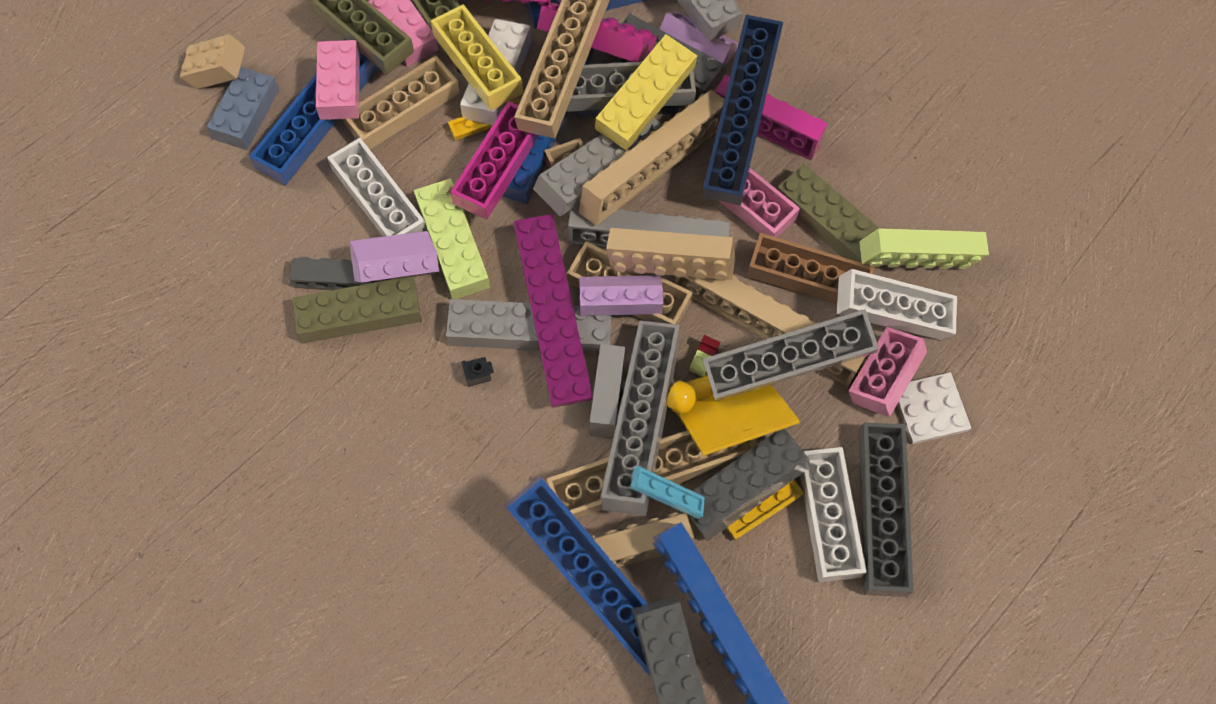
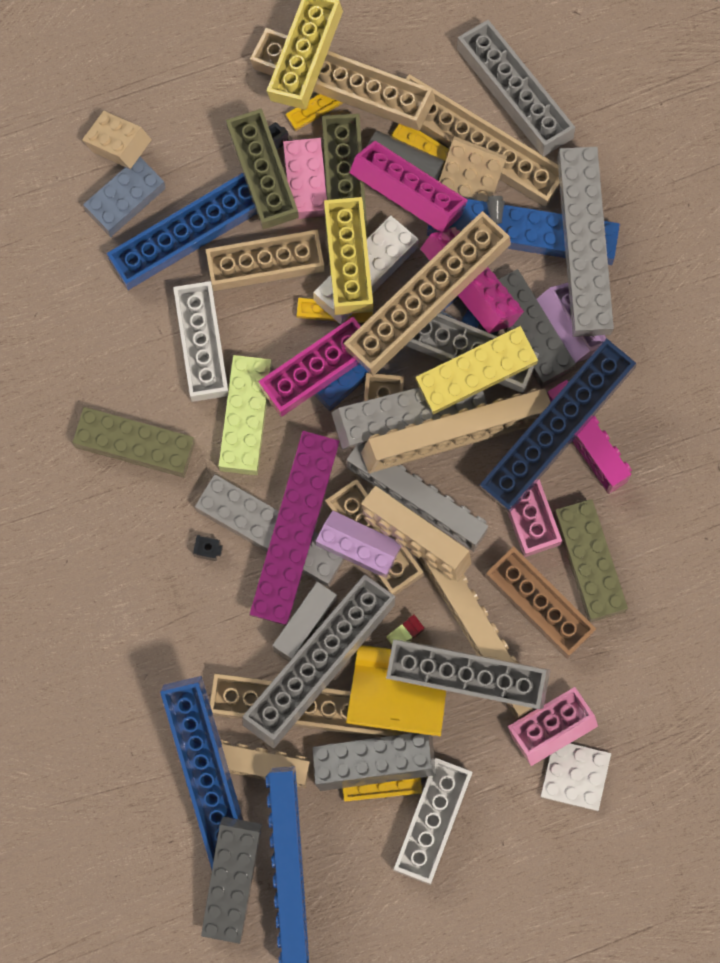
camera: 30 degrees right, 10 degrees up
dark grey brick [289,257,374,290] -> none
bright pink brick [316,40,360,120] -> none
lavender slope [349,231,439,282] -> none
medium azure tile [631,466,705,519] -> none
yellow hair [667,381,696,414] -> none
white brick [837,269,957,340] -> none
yellowish green brick [859,228,989,269] -> none
dark grey brick [859,422,914,597] -> none

